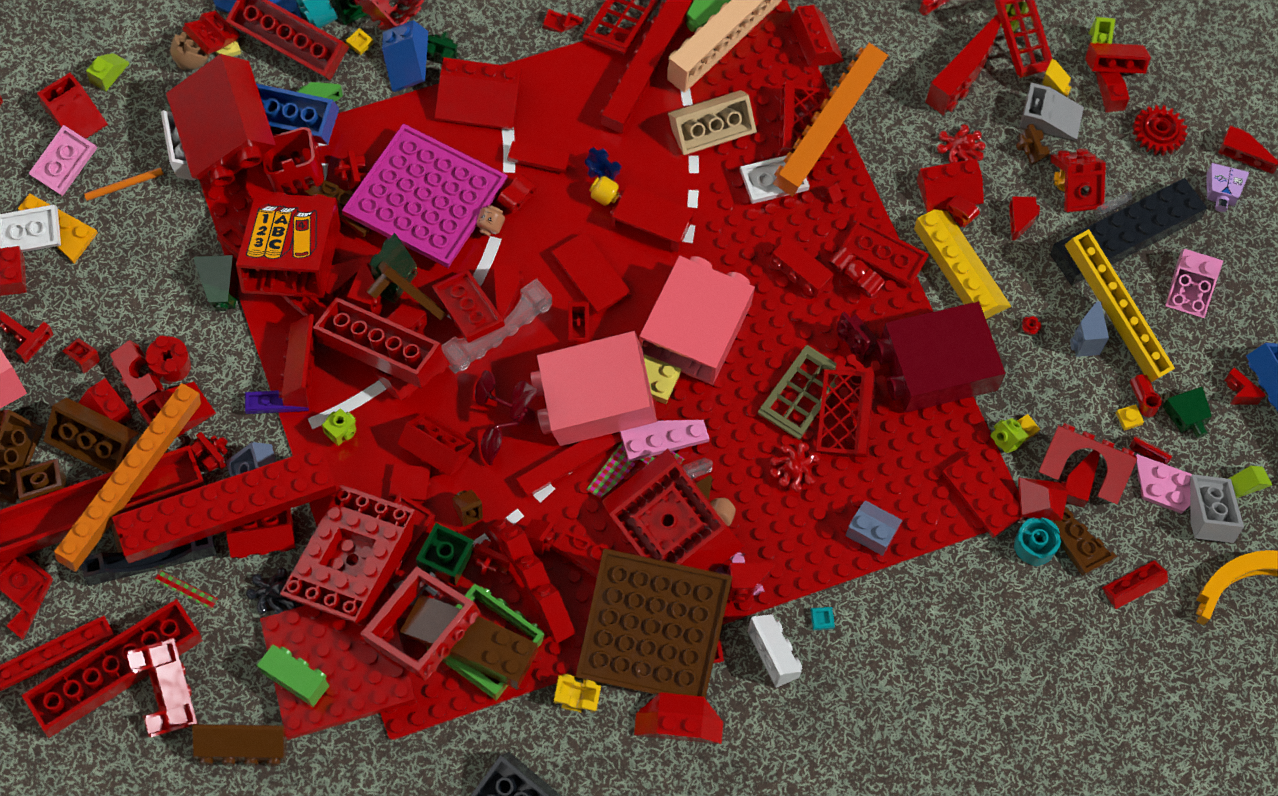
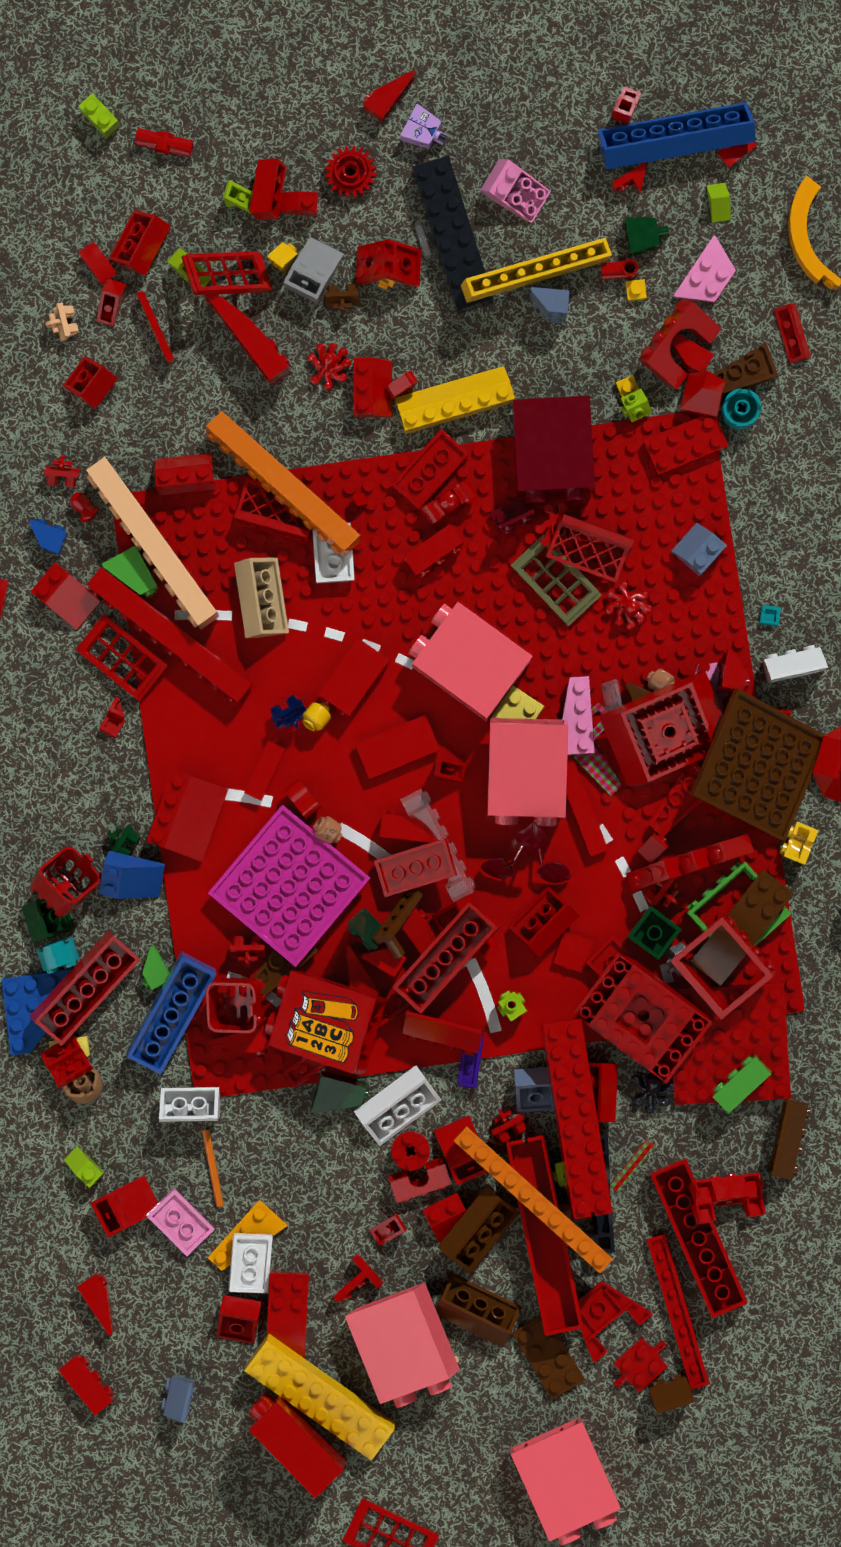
camera: 70 degrees left, 20 degrees up
reddish brown slope [16,458,67,502] -> none
red brick [166,54,276,187] -> none
yellow plate [346,28,374,56] -> none
reddish brown slope [452,490,483,527] -> none
red slope [1009,196,1040,240] -> none
red plate [1021,316,1041,335] -> none
red slope [1129,435,1172,465] -> none
light grey slope [1190,474,1244,543] -> none
none -> white slope [354,1066,441,1146]

